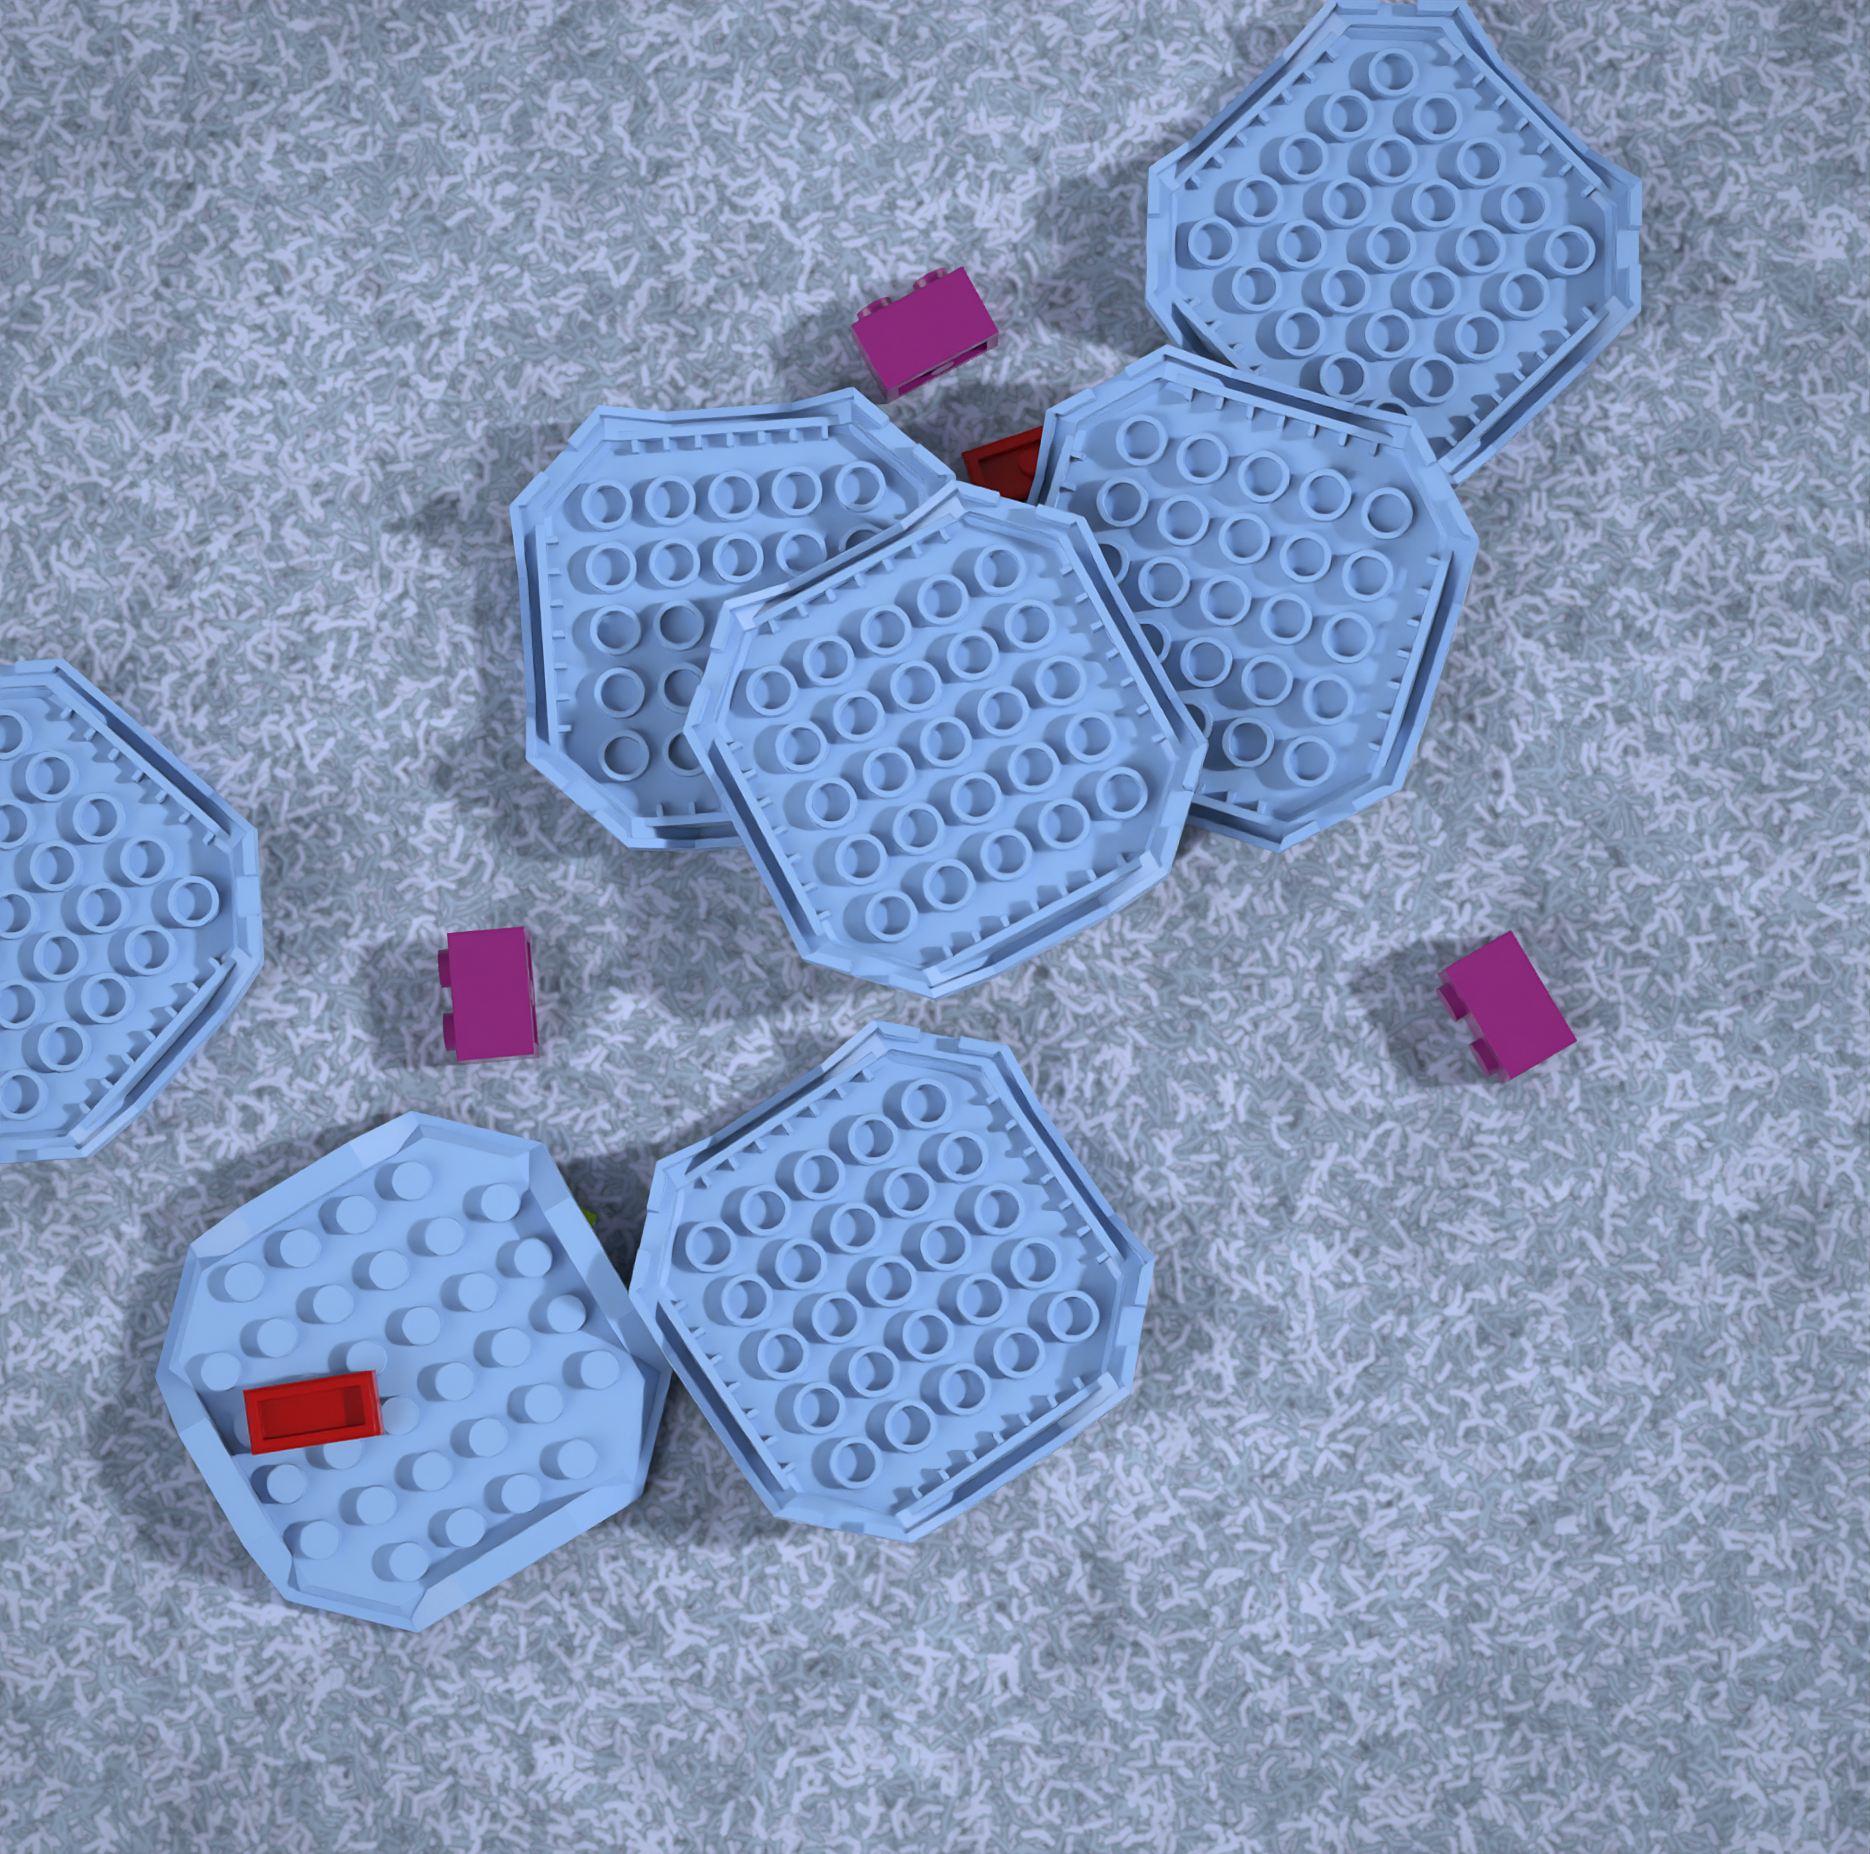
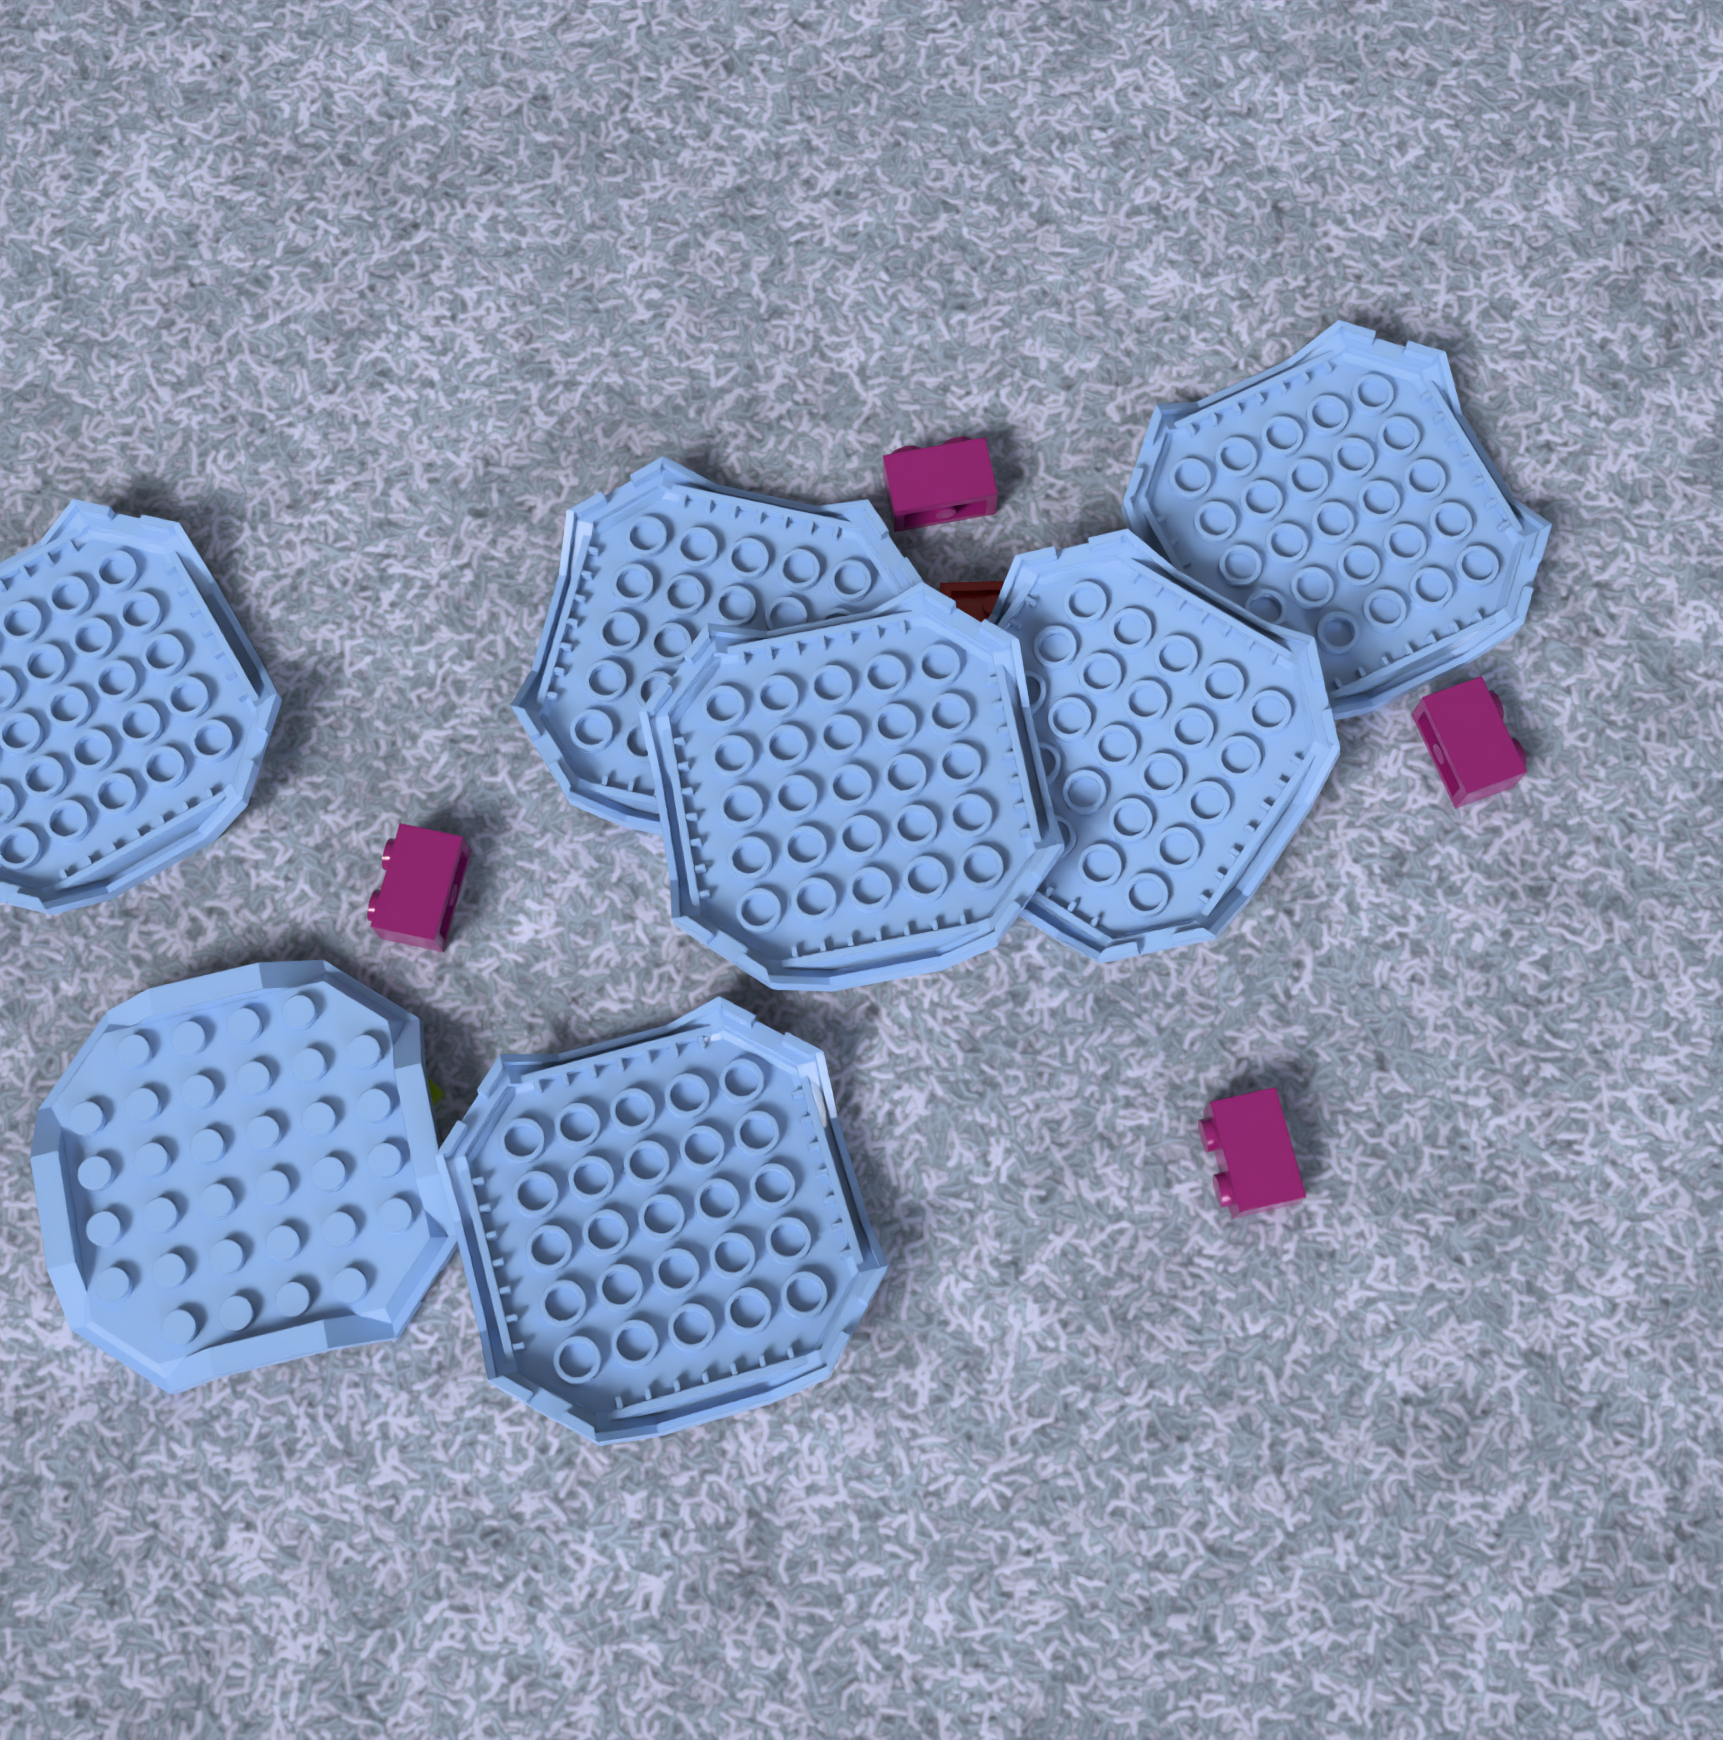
camera: 20 degrees right, 10 degrees down
red tile [243,1370,385,1455] -> none
none -> magenta brick [1411,676,1527,809]

